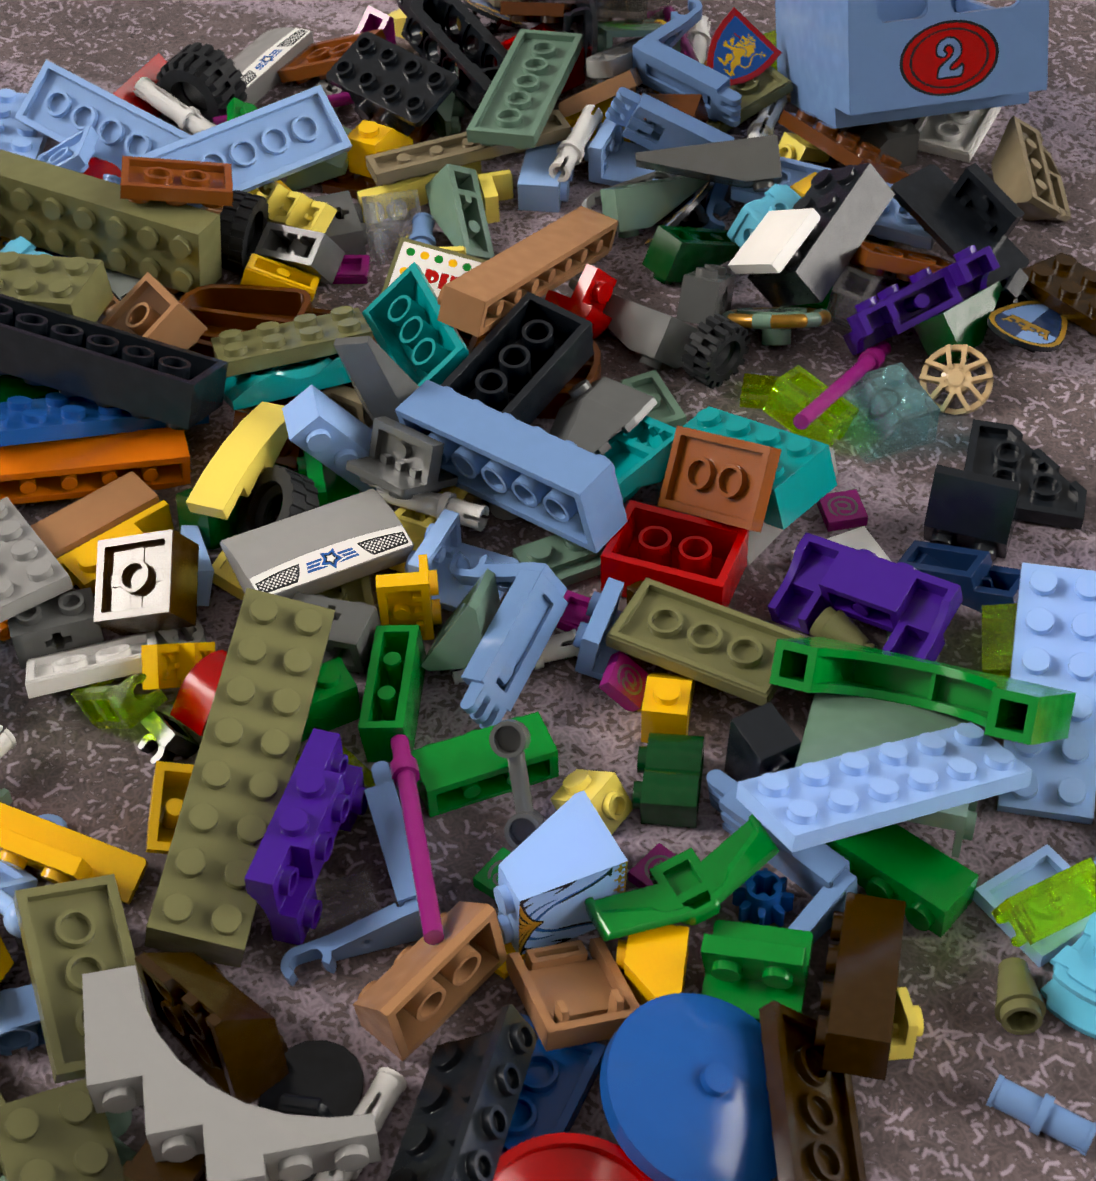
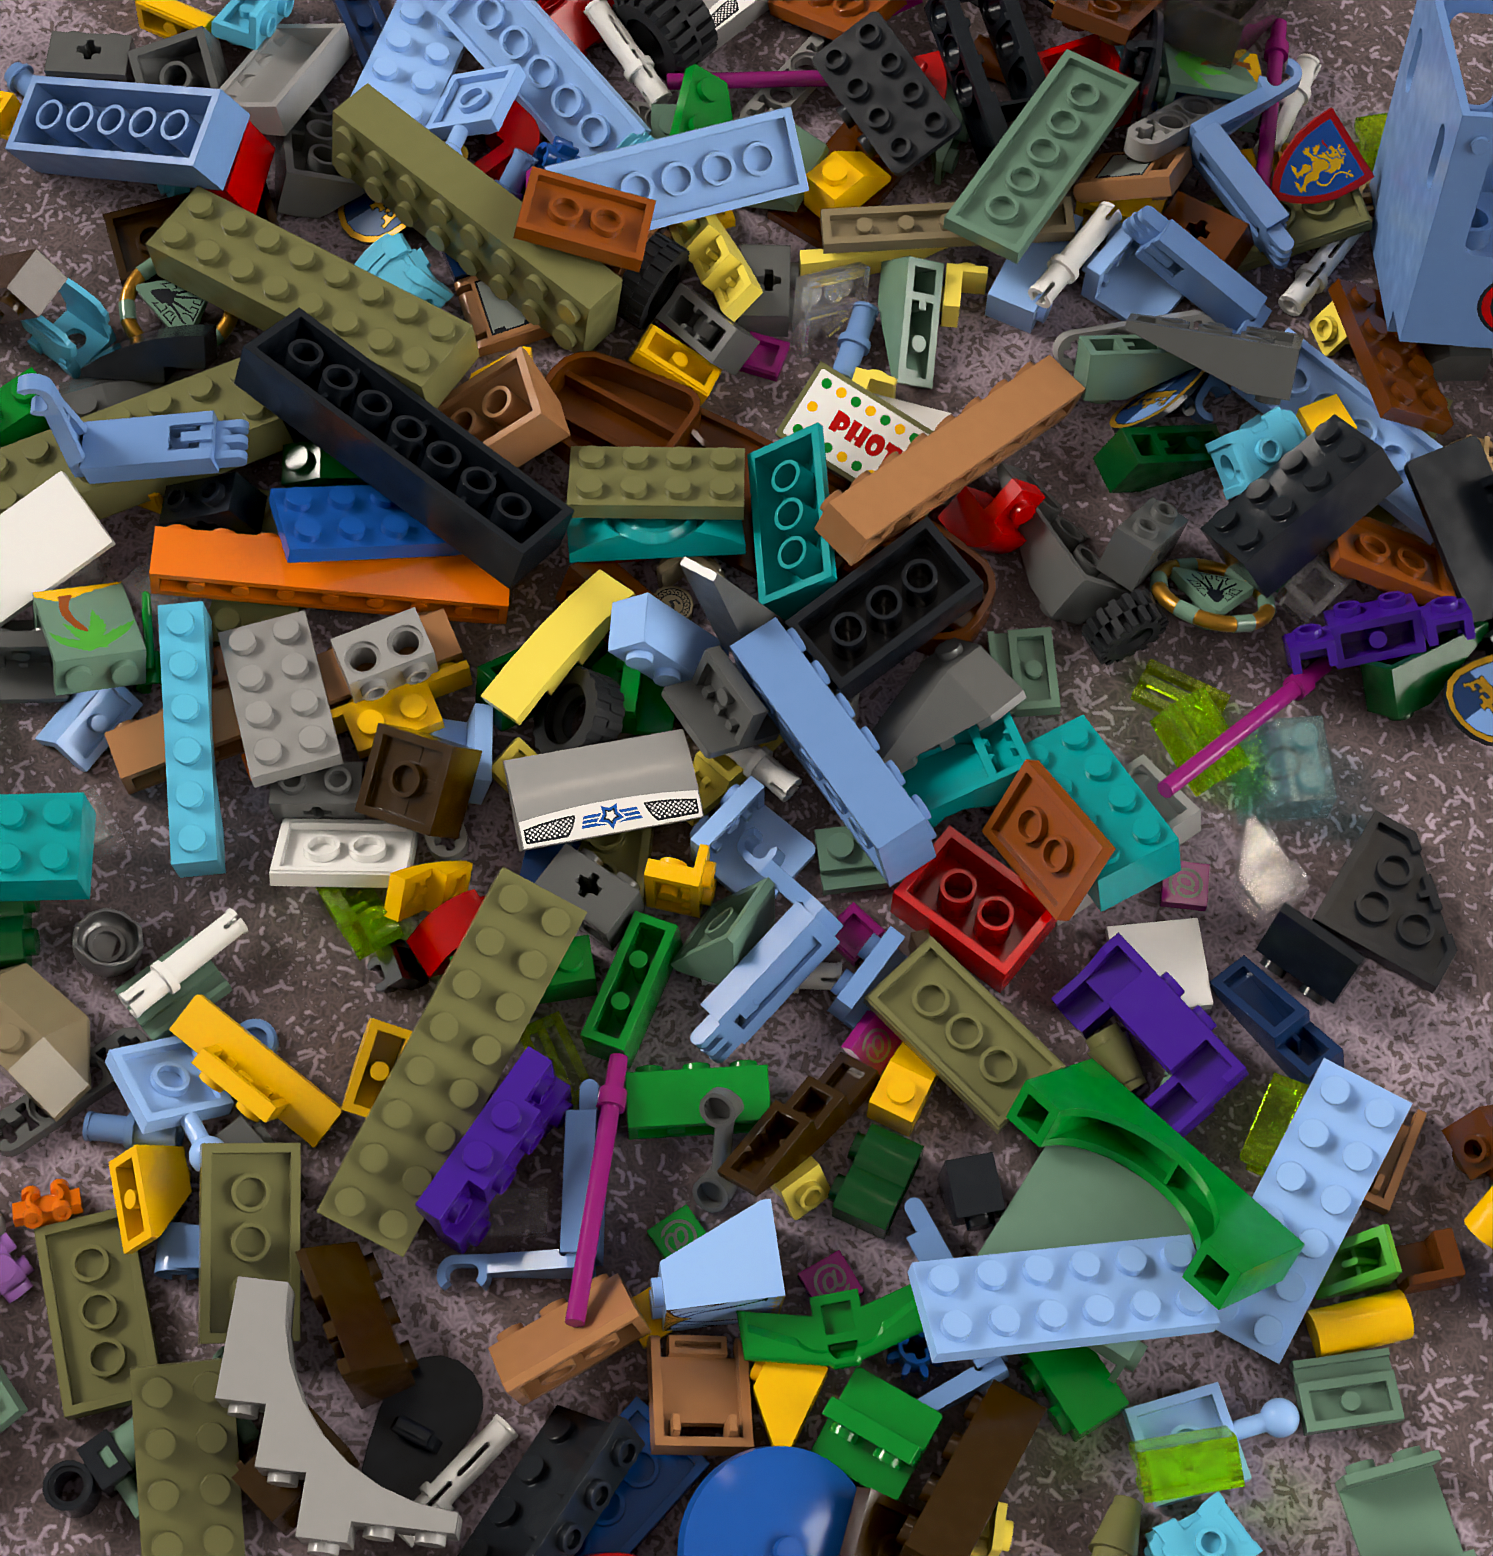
camera: 15 degrees right, 20 degrees up
white tile [728,208,821,274] -> none
tan wheel [919,344,994,415] -> none
none -> light grey brick [330,607,439,703]
none -> dark brown slope [717,1052,880,1197]
none -> clear slope [1231,815,1310,929]

